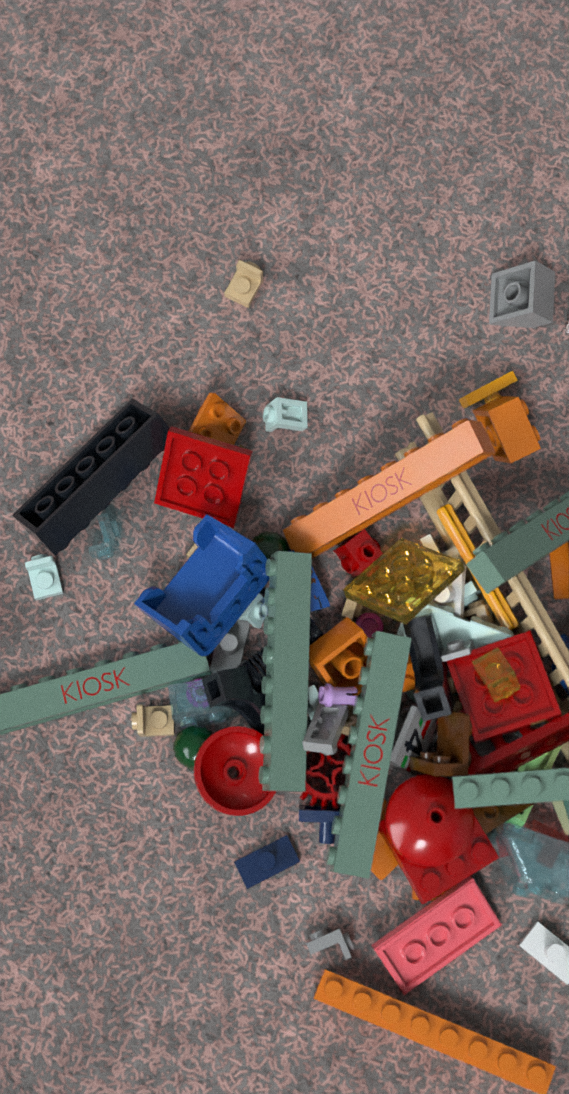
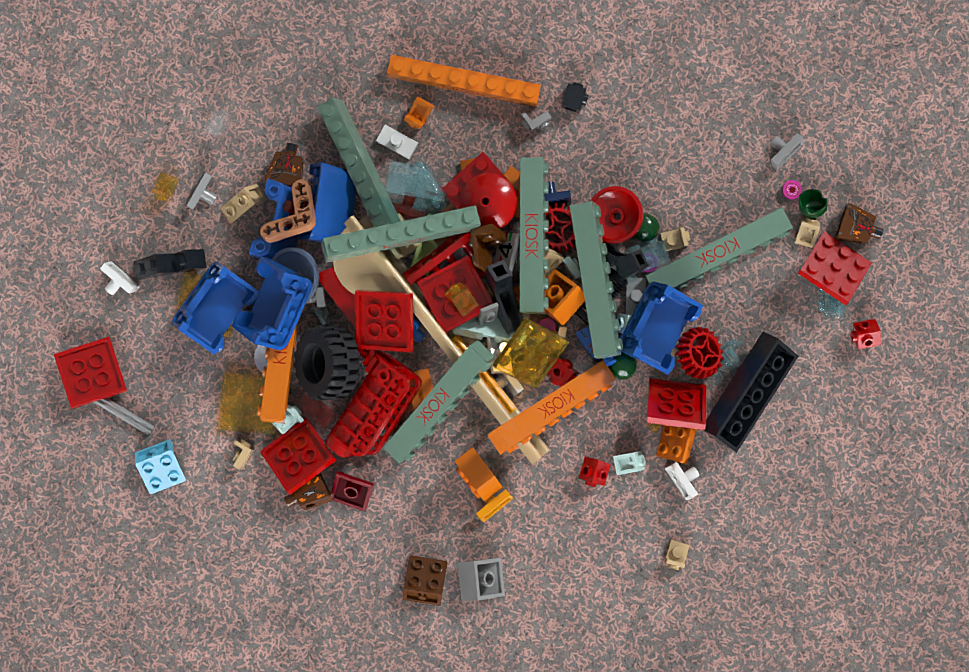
camera: 170 degrees right, 10 degrees up
light aqua bracket [25,554,64,601] -> none
dark blue tile [234,835,300,889] -> none
light grey tile [303,703,349,755] -> none
lavender pin [318,684,358,707] -> none
coral tile [371,876,502,995] -> none
none -> orange bracket [404,97,434,129]
none -> black brick [561,82,589,114]
none -> red brick [578,456,611,488]
none -> white tile [665,462,699,501]
none -> red gear [675,327,725,379]

